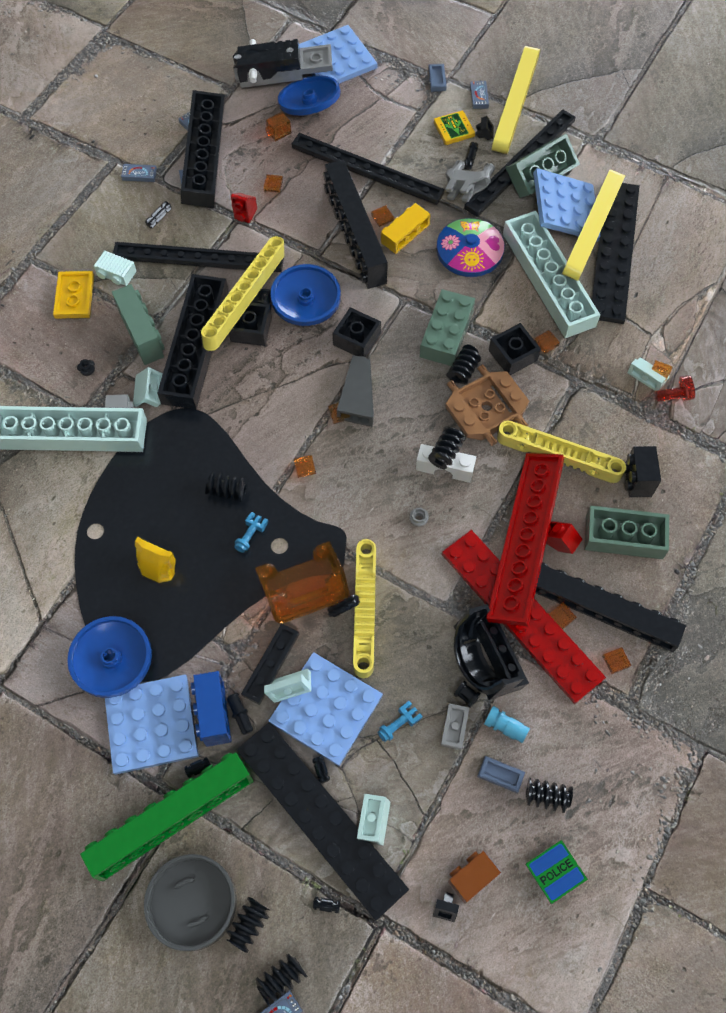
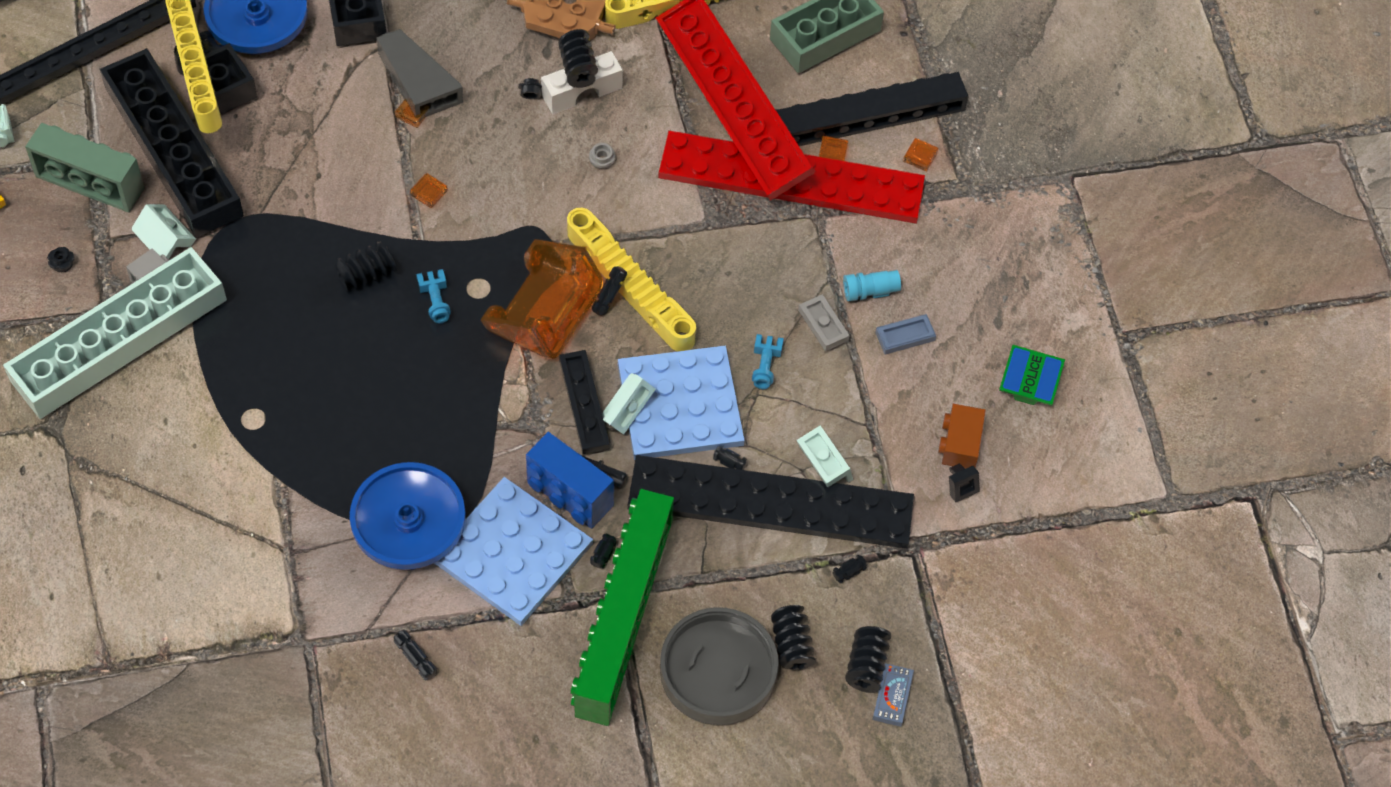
camera: 45 degrees left, 5 degrees down
yellow slope [135,537,176,583] -> none
black piece [454,604,529,700] -> none
black bush [454,681,481,708] -> none
black piece [526,777,573,813] -> none
red slope [546,521,583,554] -> none
none -> black axle [393,630,437,681]
none -> black plate [518,78,542,99]

